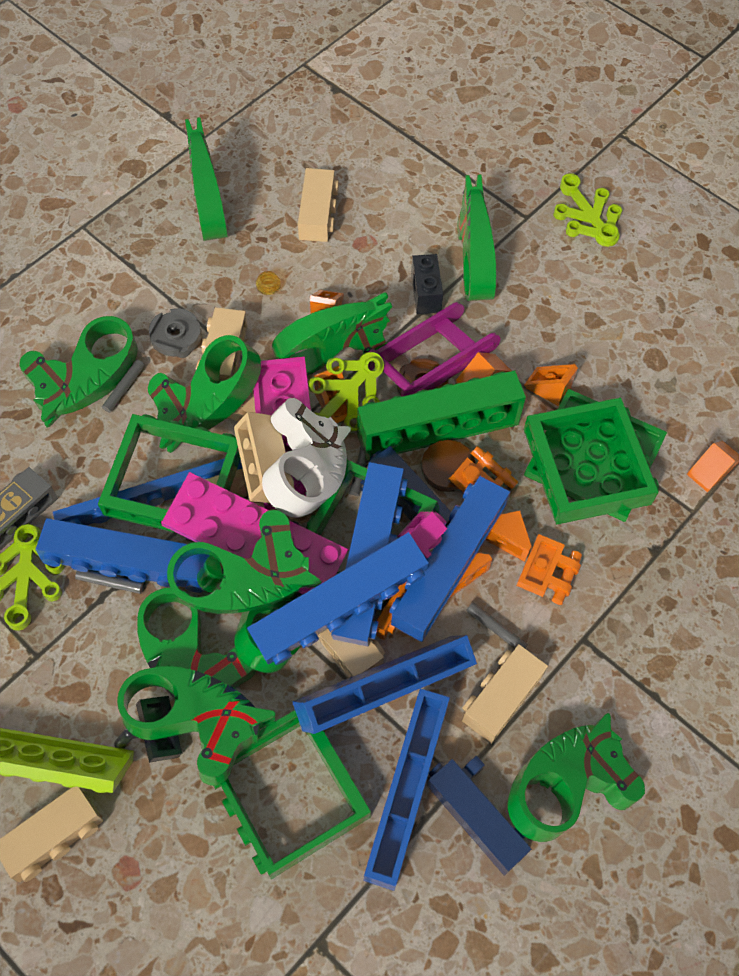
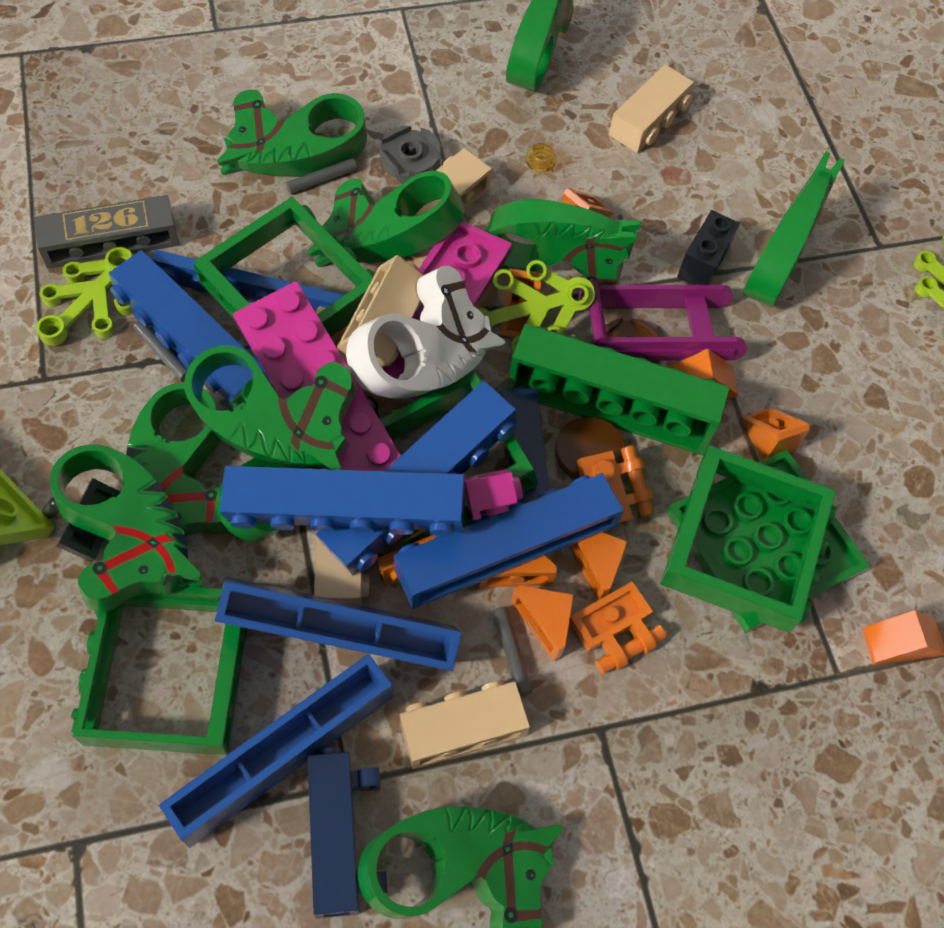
camera: 30 degrees right, 0 degrees up
none -> orange slope [511,585,573,662]

